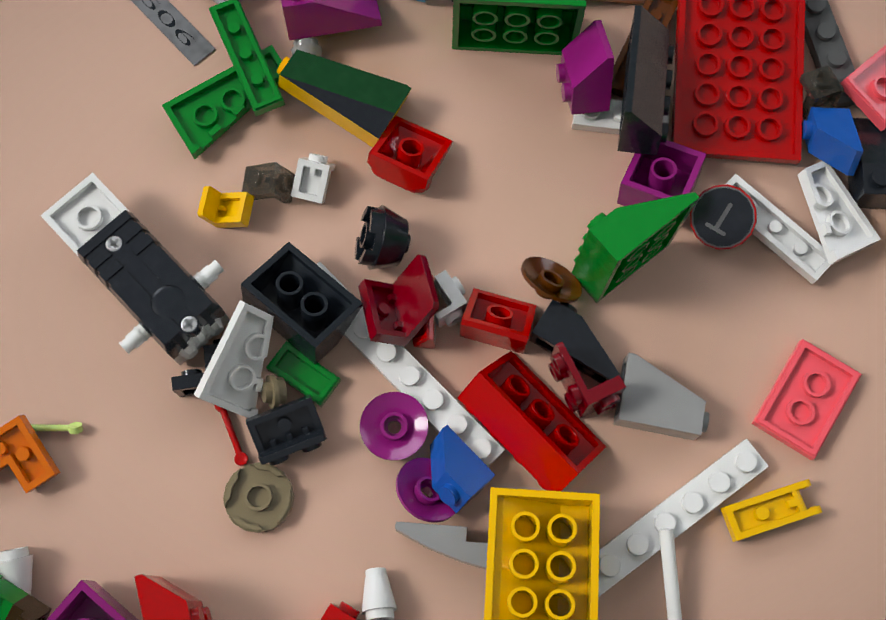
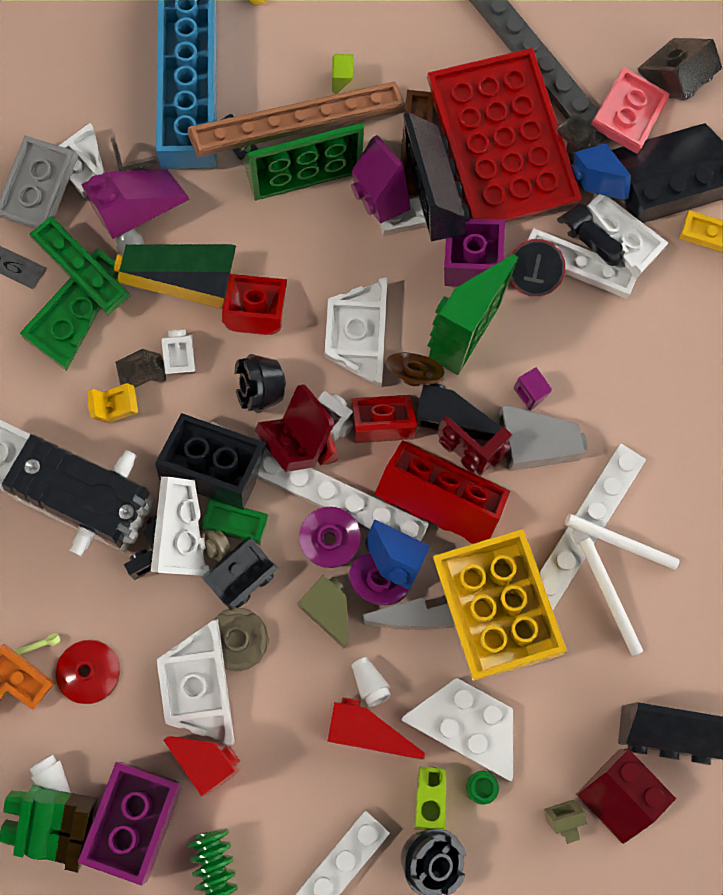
camera: 25 degrees left, 0 degrees up
red hinge [215,405,249,466] -> none
yellow hinge [720,479,823,542] -> none
coral tile [751,339,862,460] -> none
none -> red dish [55,640,120,704]
none -> white wing [157,619,235,745]
none -> olive slope [298,575,349,648]
none -> white wing [325,277,387,386]
none -> magenta slope [514,367,552,411]
none -> black piece [557,203,623,266]
none -> white bar [565,514,679,570]

